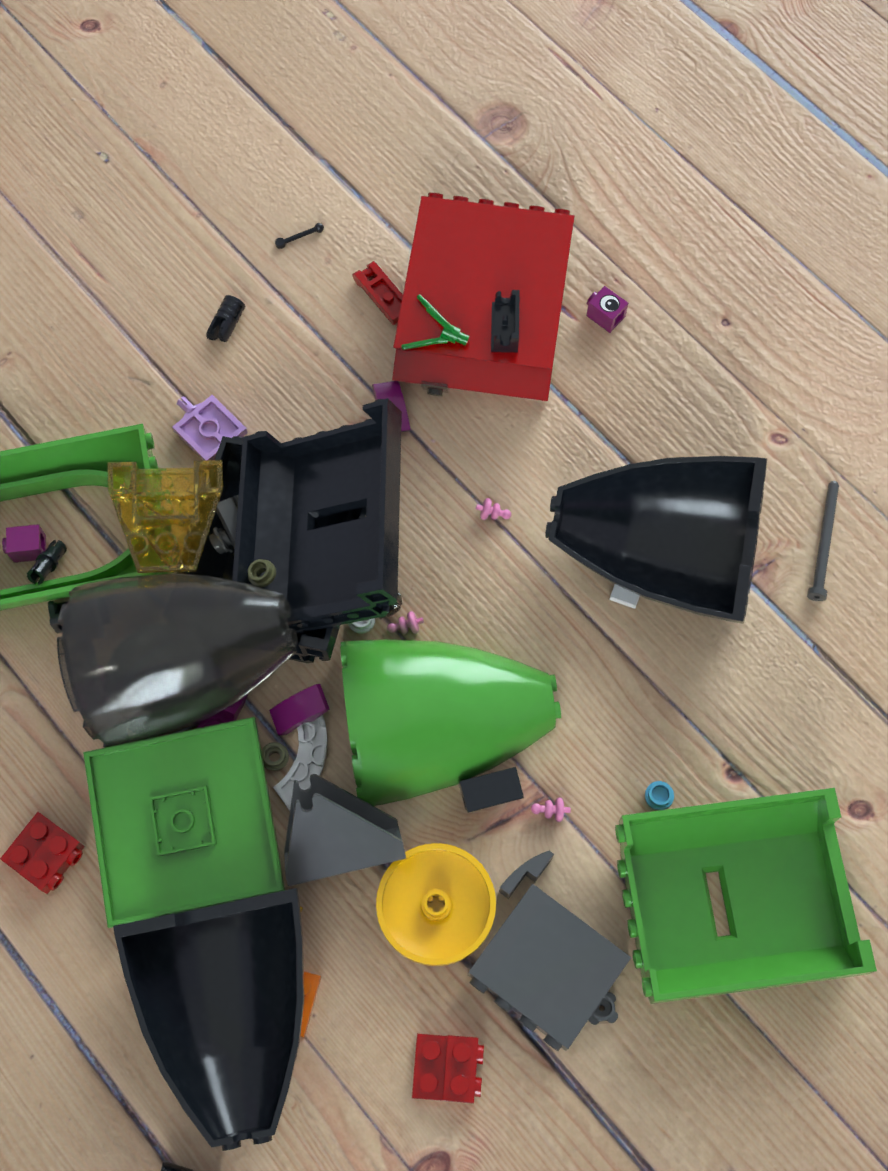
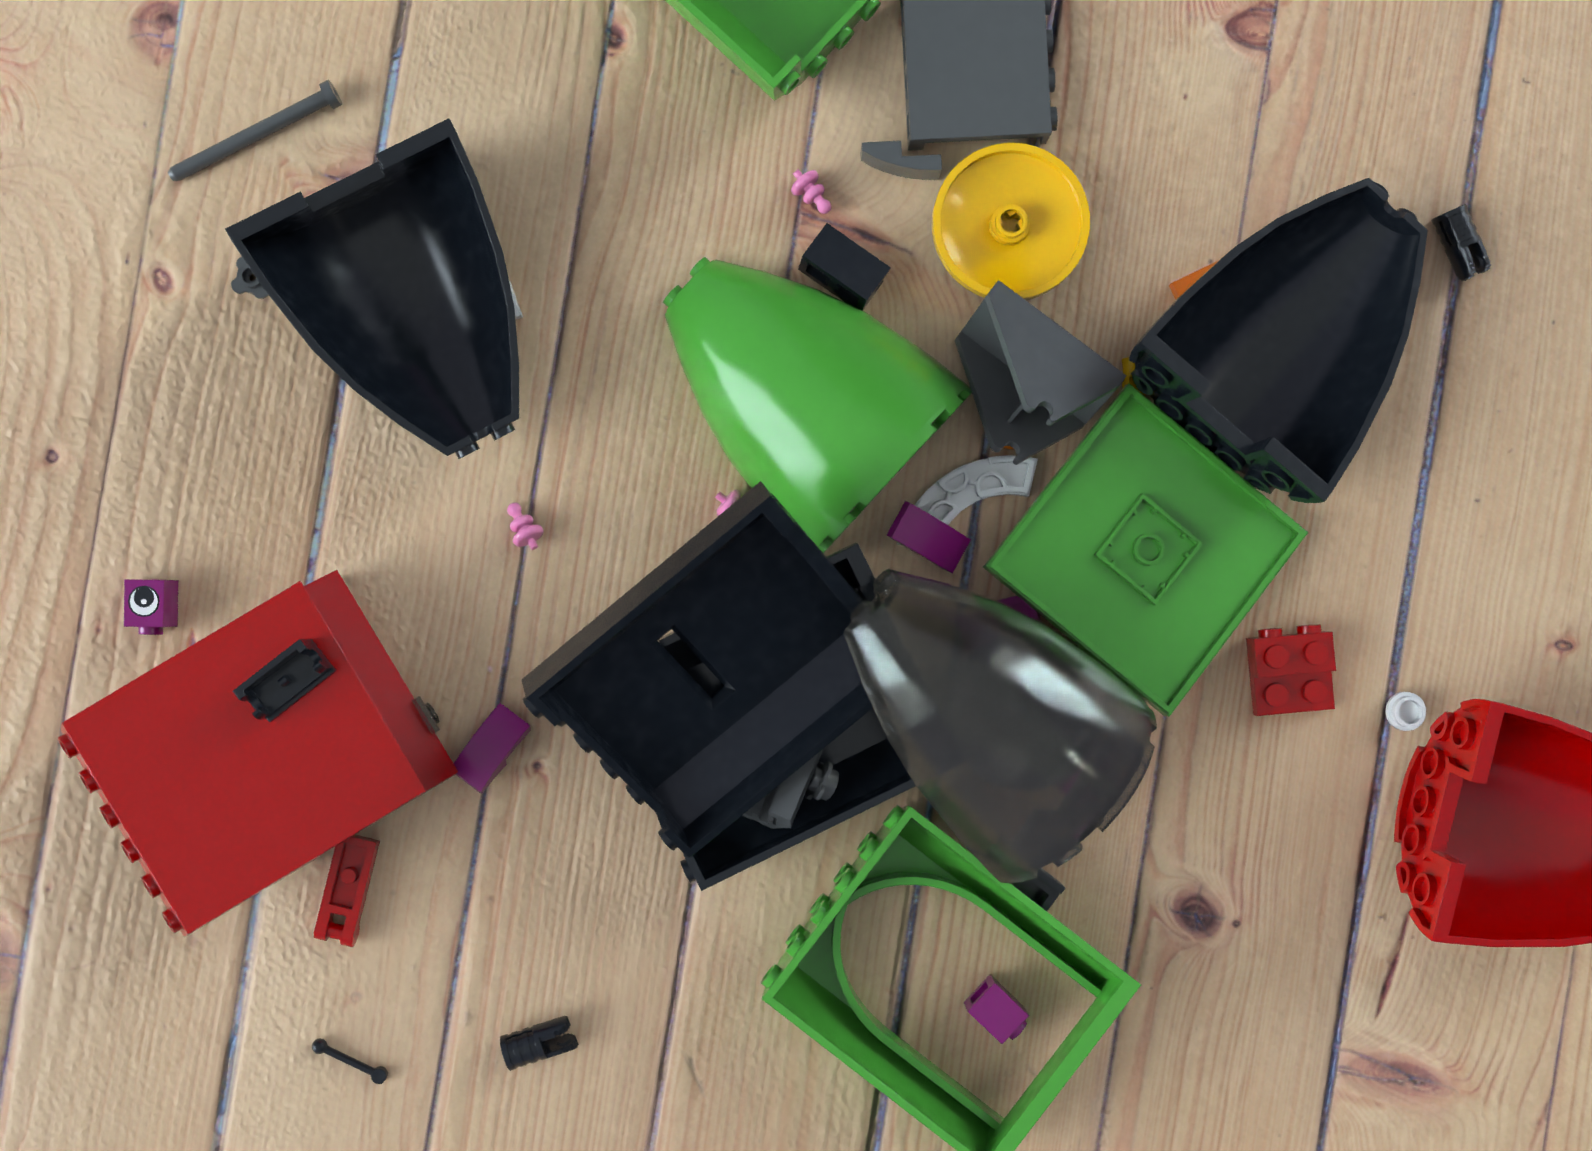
camera: 130 degrees left, 20 degrees up
black pin [27,540,67,585] -> none
clear yellow wedge [108,460,223,573] -> none
lavender plate [172,395,248,465] -> none
olive plate [248,559,276,587] -> none
olive plate [262,742,289,771] -> none
green plant [401,294,469,350] -> none
red plate [412,1033,484,1104] -> none
medium azure plate [645,781,674,810] -> none

